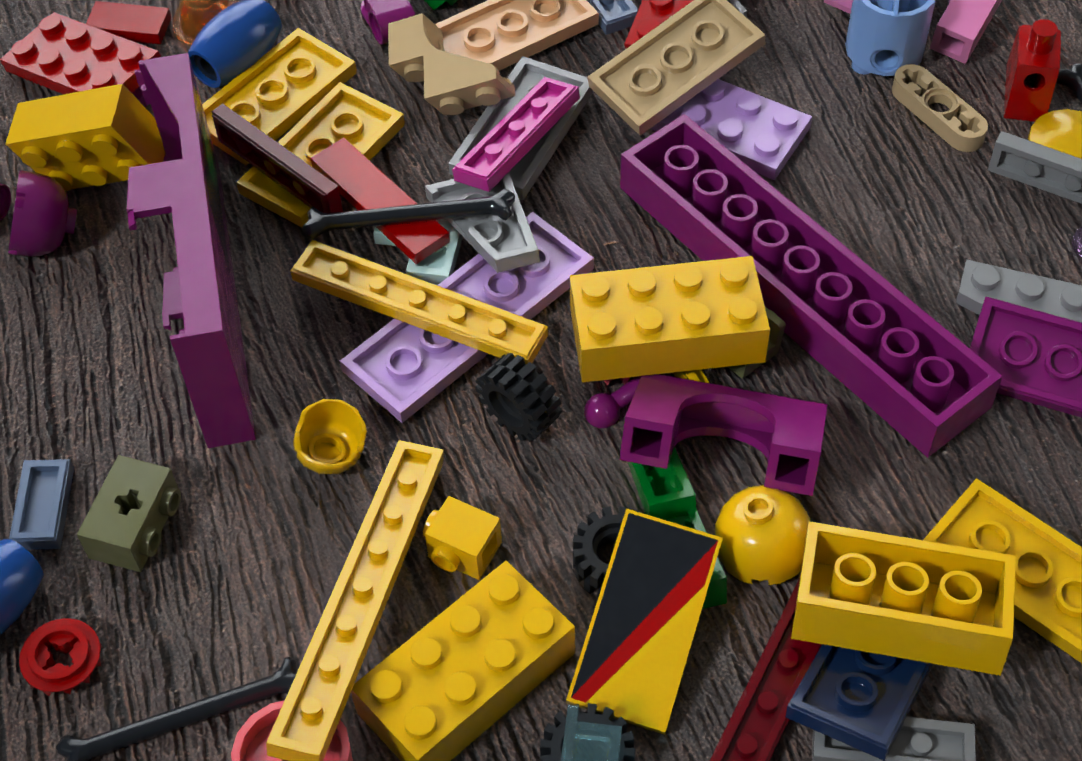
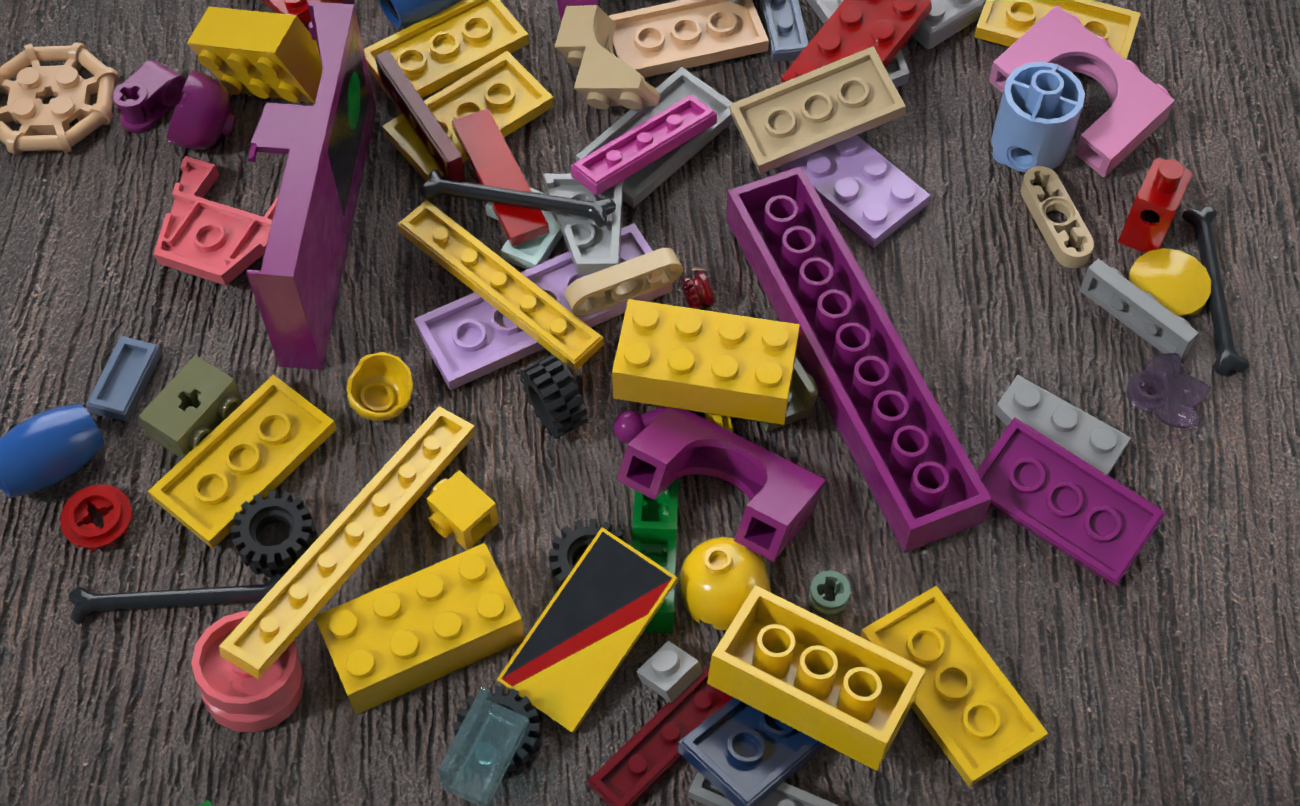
camera: 15 degrees right, 5 degrees up
none -> yellow plate [148,374,337,549]
none -> coral wing [154,156,278,286]
none -> black tyre [231,490,317,578]
none -> tan beam [564,248,683,316]
none -> light grey plate [636,641,704,703]
none -> dark red bush [681,271,715,310]
none -> sand green bush [808,570,851,617]

